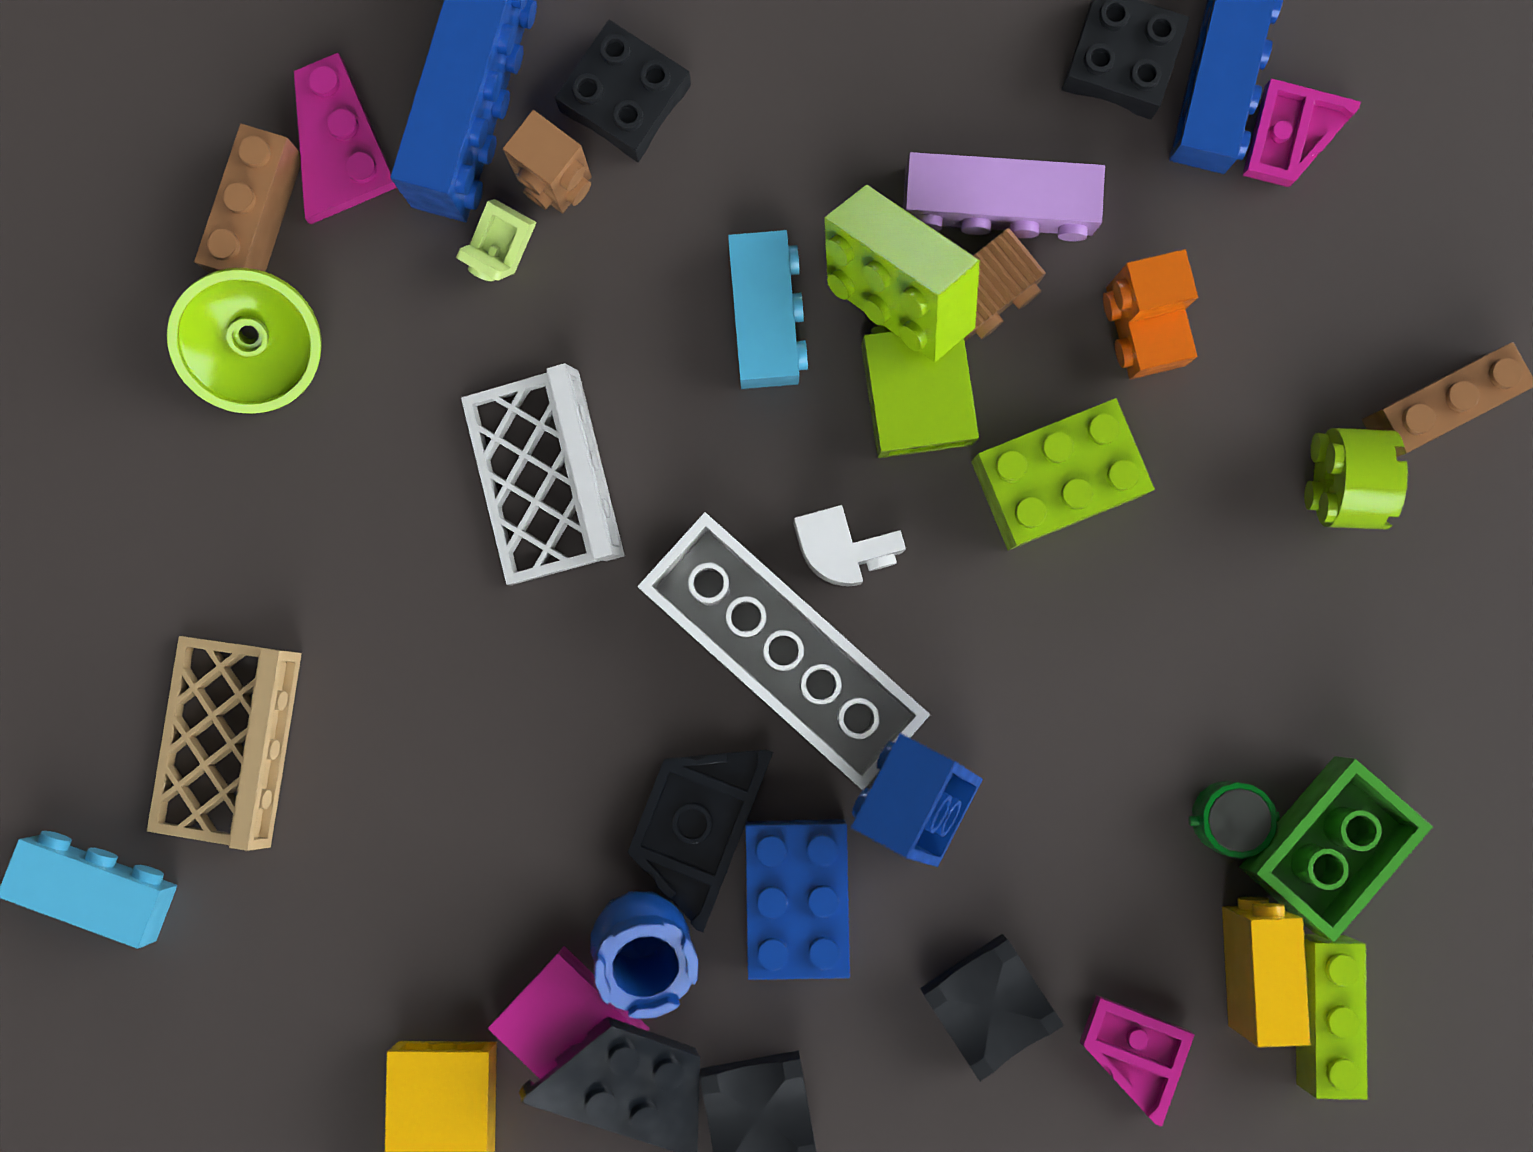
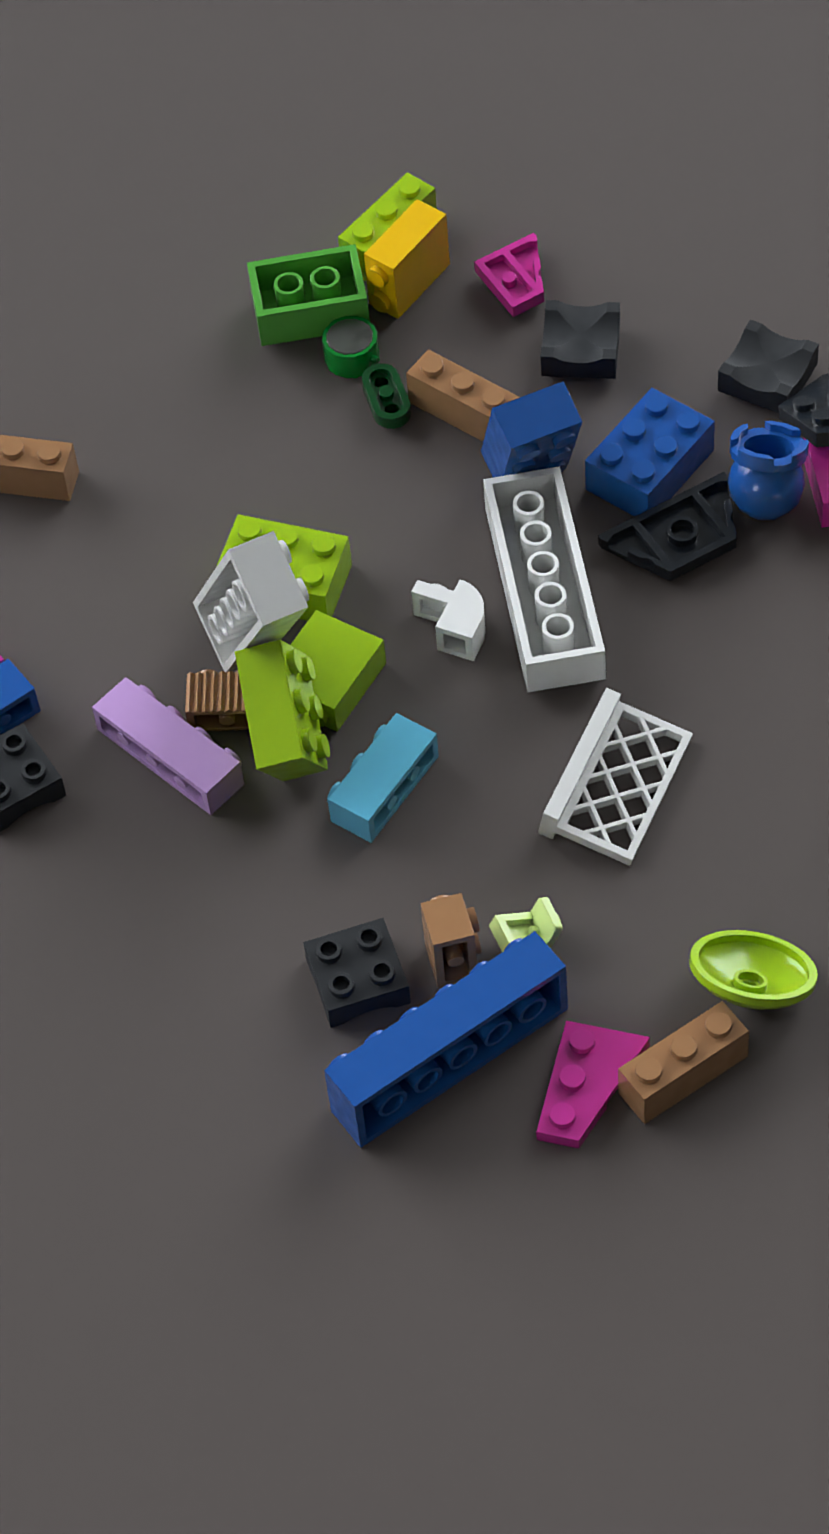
camera: 135 degrees left, 30 degrees down
orange brick [1103,249,1198,380] -> none
lime brick [1304,428,1408,530] -> none
none -> white brick [193,531,309,673]
none -> dark green plate [362,363,411,429]
none -> medium nougat brick [406,349,520,442]

